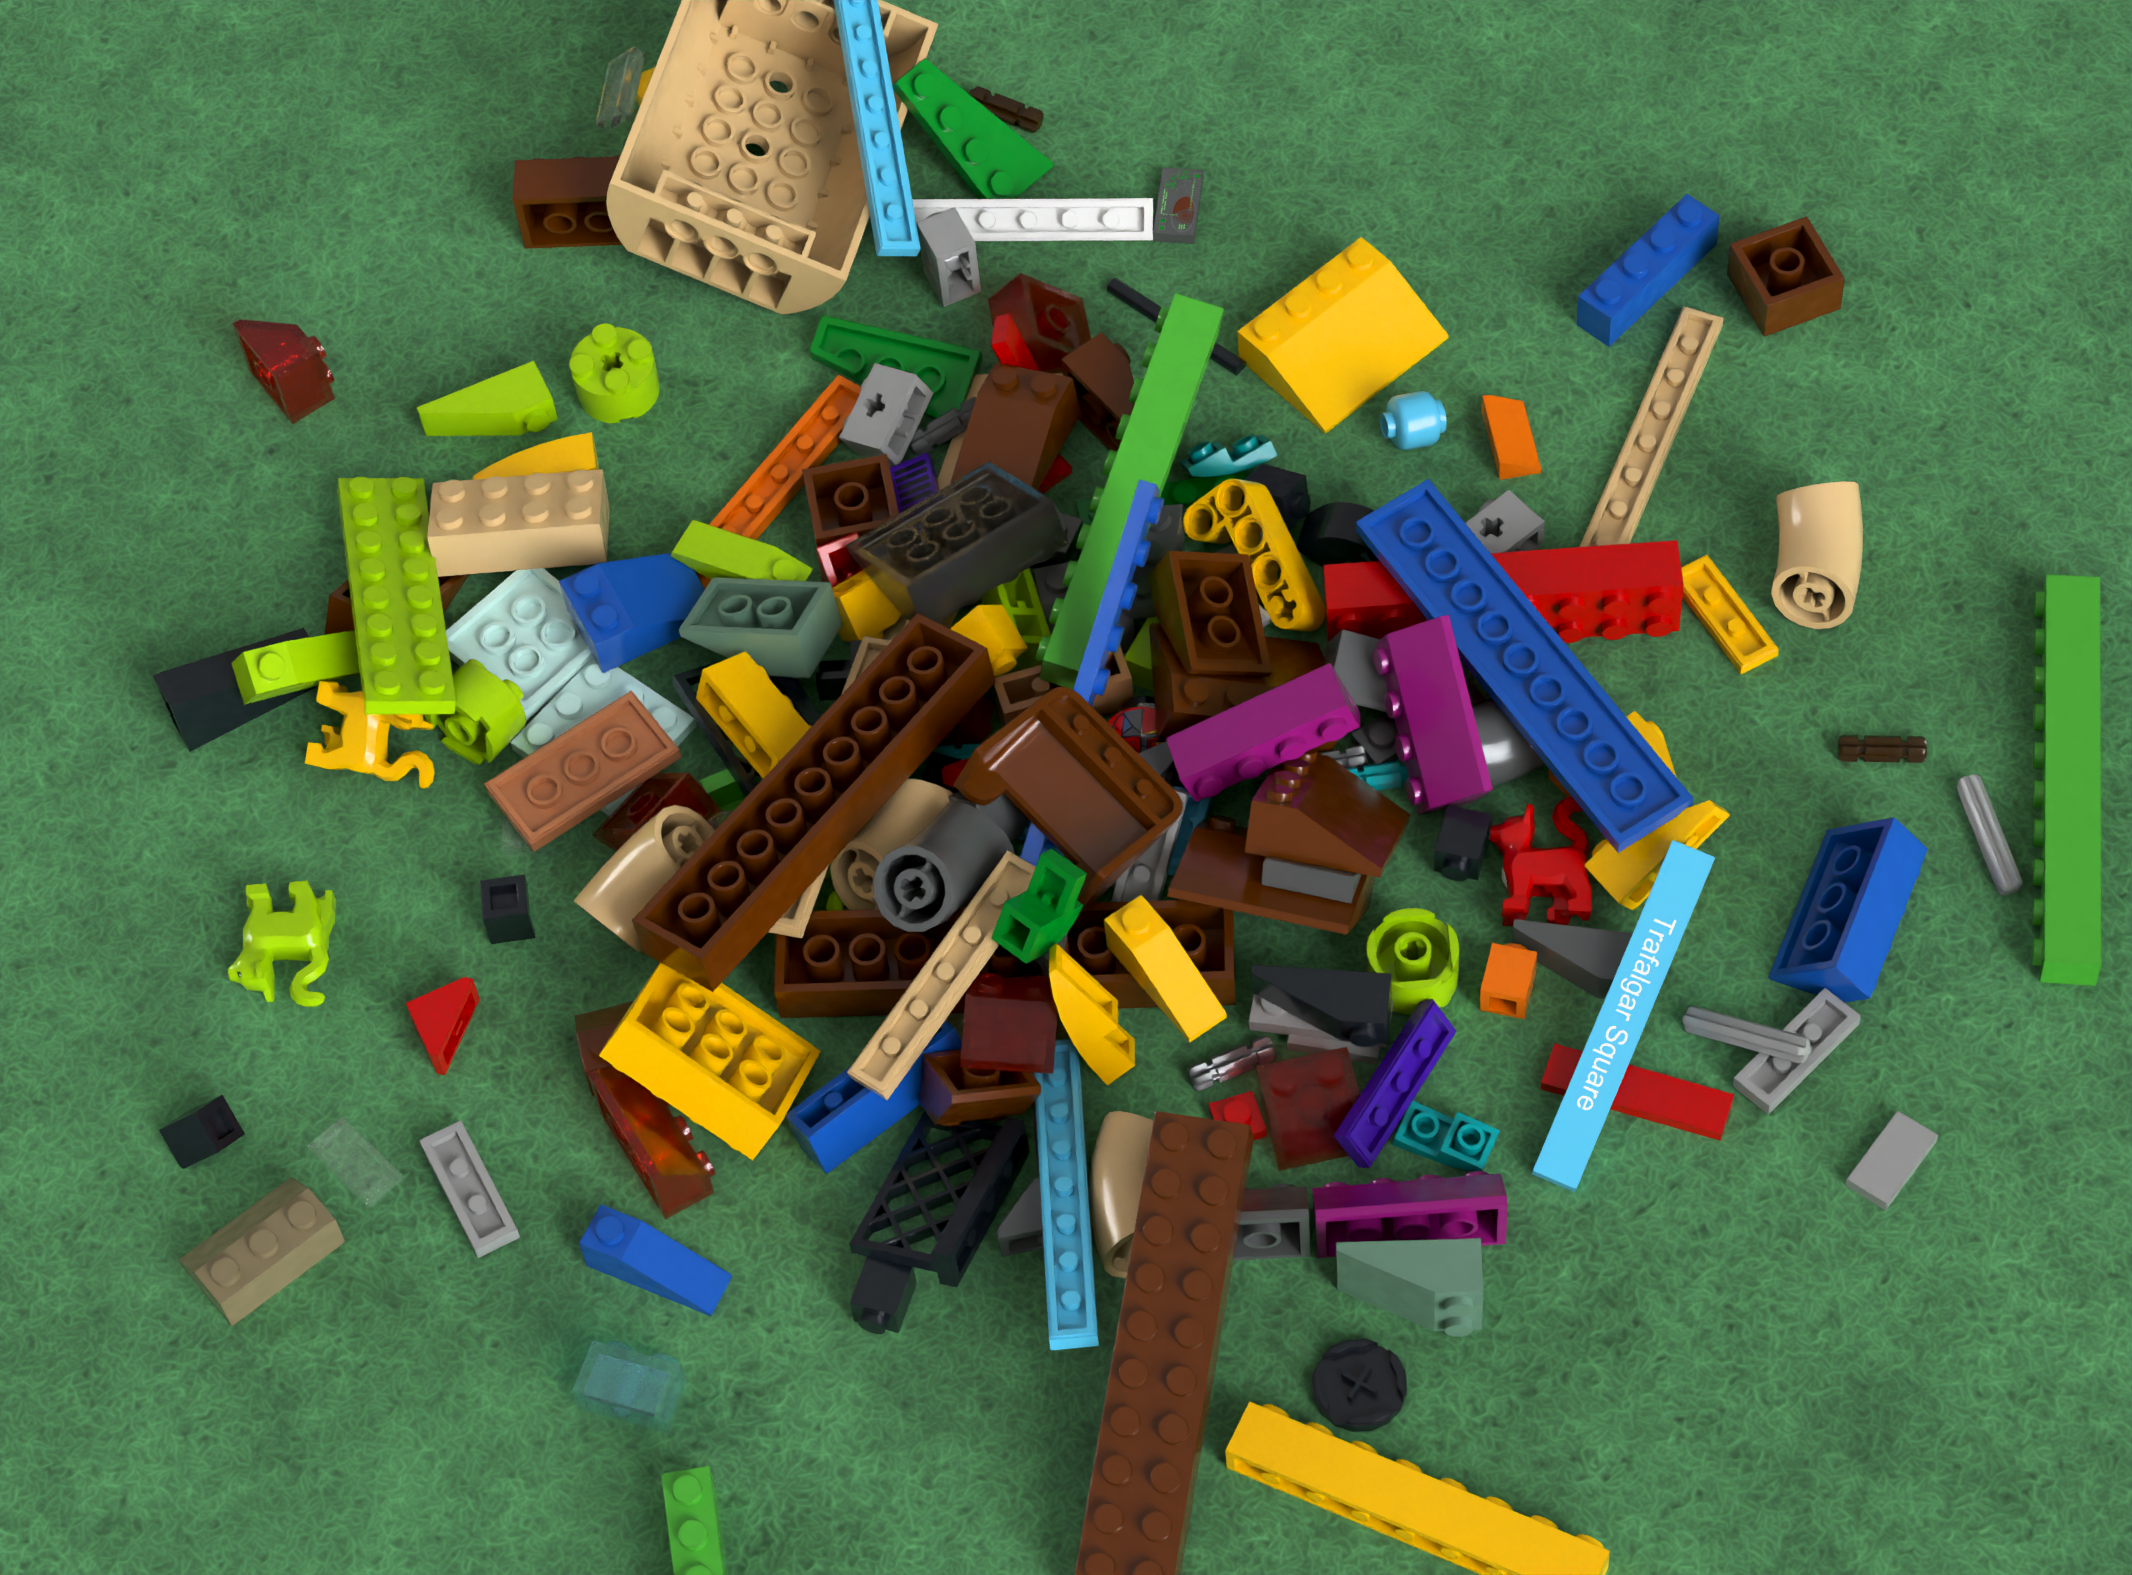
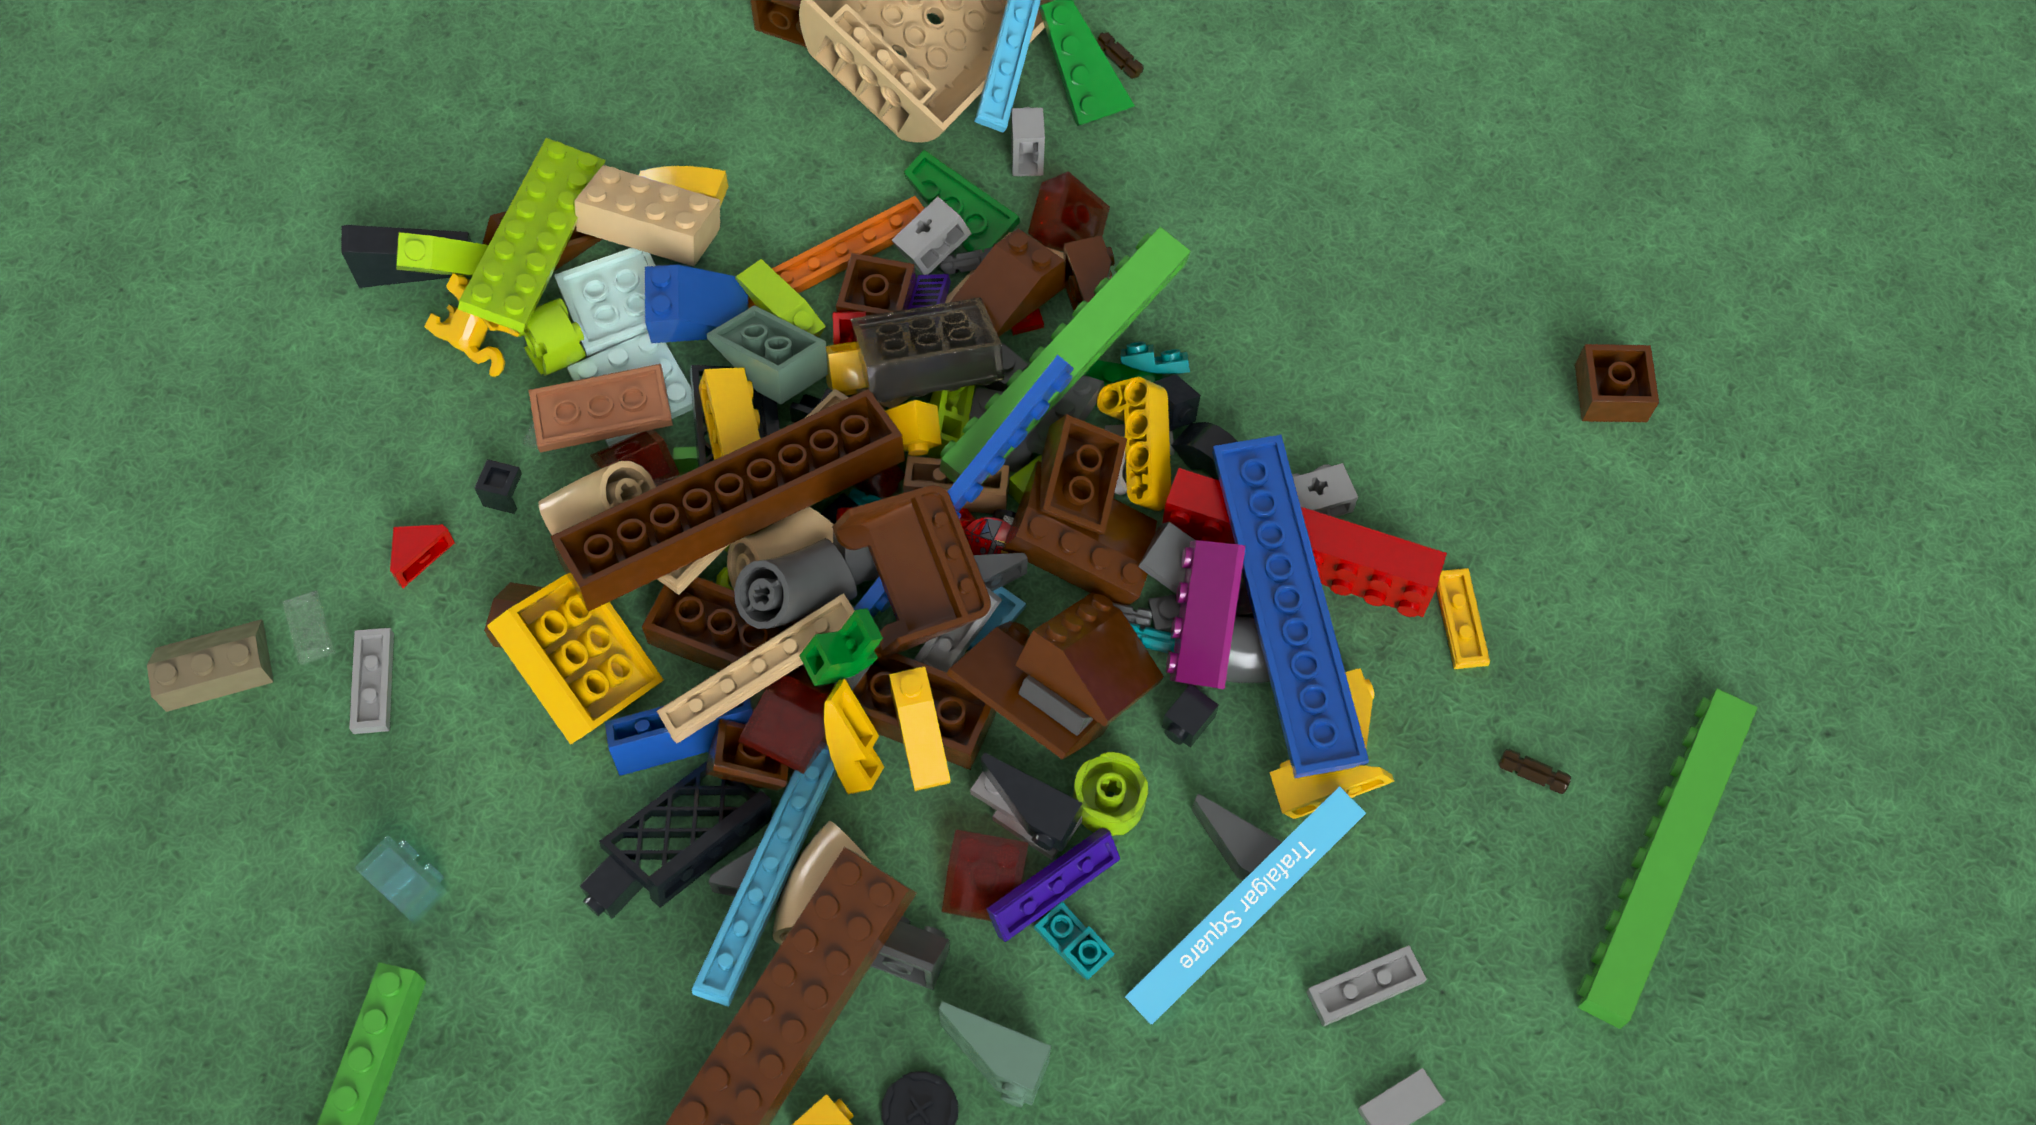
camera: 15 degrees right, 5 degrees up
black panel [159,1095,245,1169] -> none
lime animal [228,880,336,1008] -> none
clear red slope [233,319,335,424] -> none
lime slope [416,361,558,436] -> none
lime brick [569,323,659,423] -> none
blue slope [579,1204,732,1316] -> none
clear red slope [588,1069,716,1220] -> none
white tile [912,198,1153,241] -> none
red tile [991,313,1040,371] -> none
black bar [1107,278,1246,376] -> none
dark grey tile [1153,168,1204,244] -> none
magenta slope [1166,663,1360,802] -> none
dark grey axle [1187,1035,1276,1091] -> none
red plate [1208,1091,1267,1140] -> none
yellow slope [1237,237,1449,434] -> none
magenta slope [1312,1171,1508,1258] -> none
medium azure head [1380,391,1446,450] -> none
orange brick [1480,943,1537,1019] -> none
orange slope [1481,395,1542,480] -> none
red animal [1489,797,1592,926] -> none
red tile [1541,1043,1734,1141] -> none
blue brick [1577,194,1720,347] -> none
tan tile [1580,306,1724,547] -> none
light grey axle [1682,1006,1812,1064] -> none
blue slope [1768,817,1928,1002] -> none
tan brick [1771,481,1863,629] -> none
light grey axle [1957,774,2023,896] -> none

